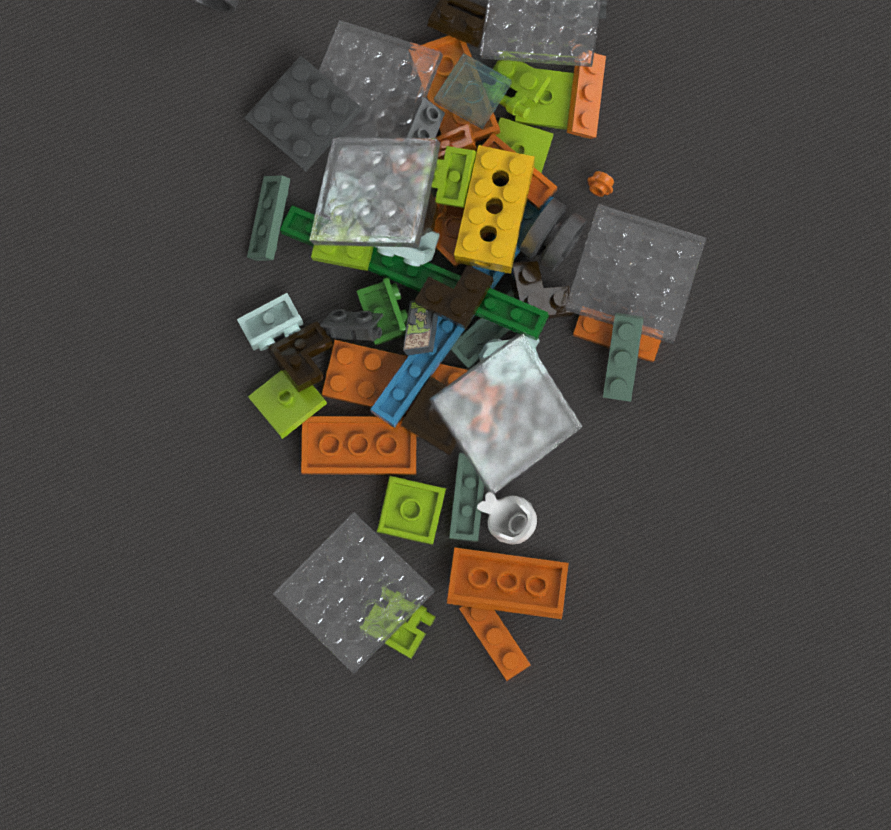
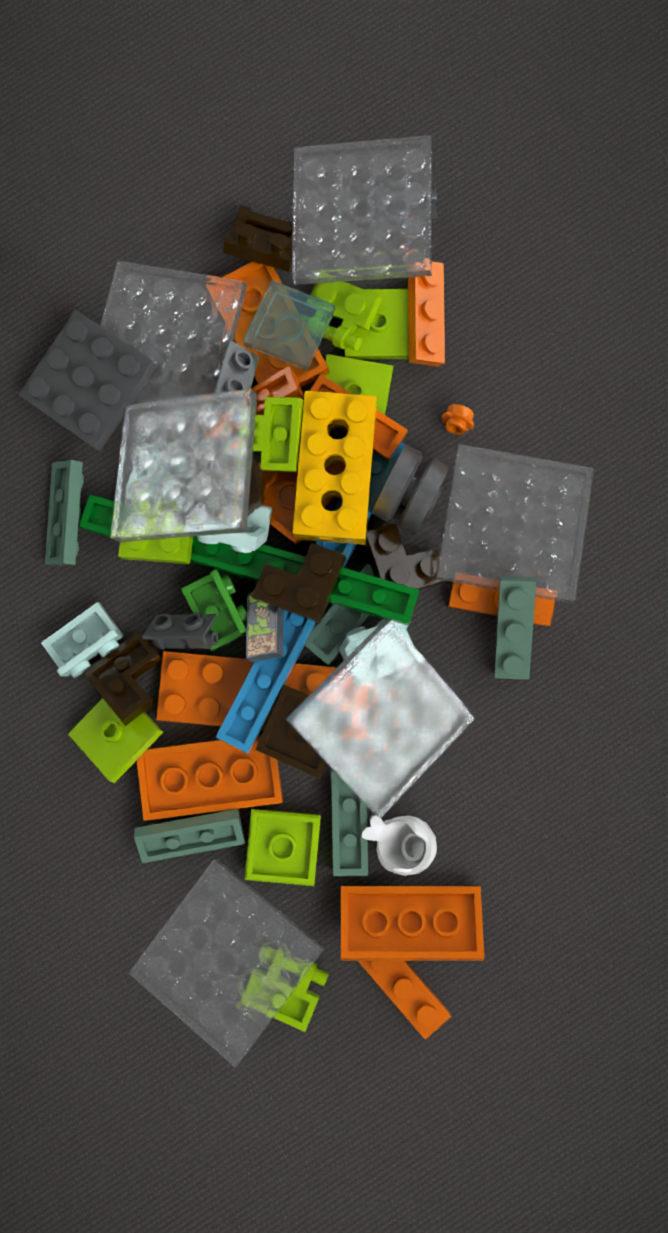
camera: 10 degrees left, 5 degrees up
none -> sand green plate [134,809,245,863]

